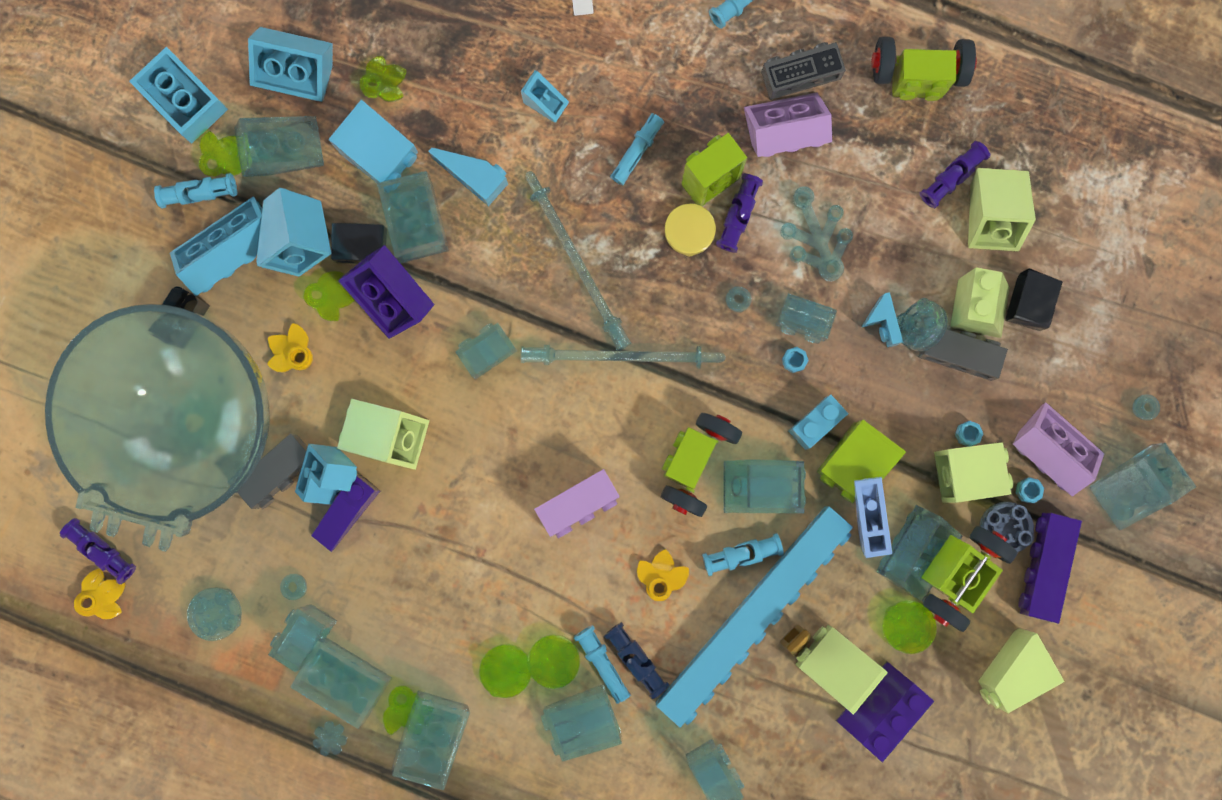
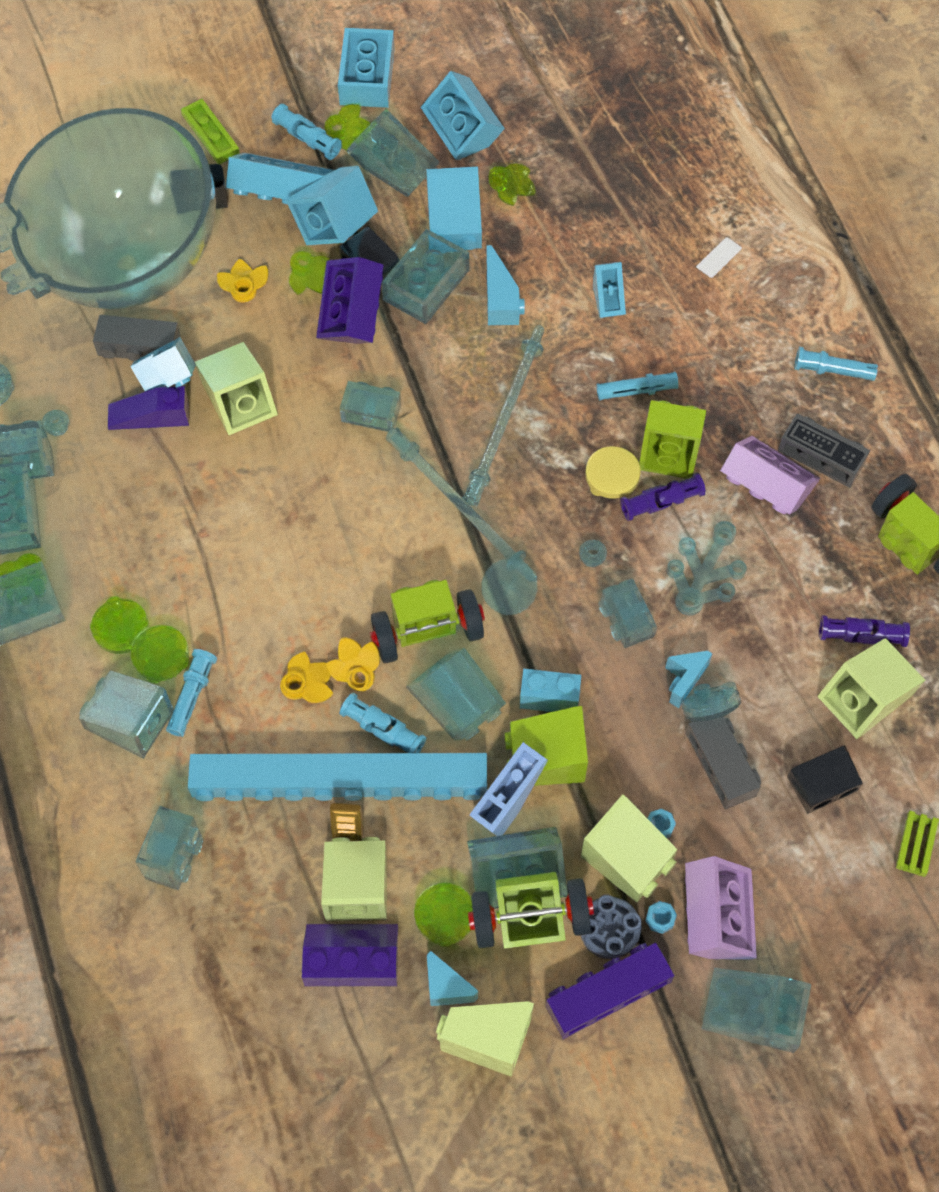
camera: 45 degrees right, 20 degrees down
lavender brick [534,469,620,538] -> none
dark blue piece [604,622,670,699] -> none
medium azure tile [782,347,808,373] -> none
yellowish green slope [950,267,1010,338] -> none
clear light blue plate [1133,394,1160,420] -> none
none -> lime plate [181,99,240,164]
none -> yellow plate [326,637,380,691]
none -> medium azure slope [427,951,478,1006]
none -> clear light blue tile [481,559,538,615]
none -> lime tile [895,810,939,877]

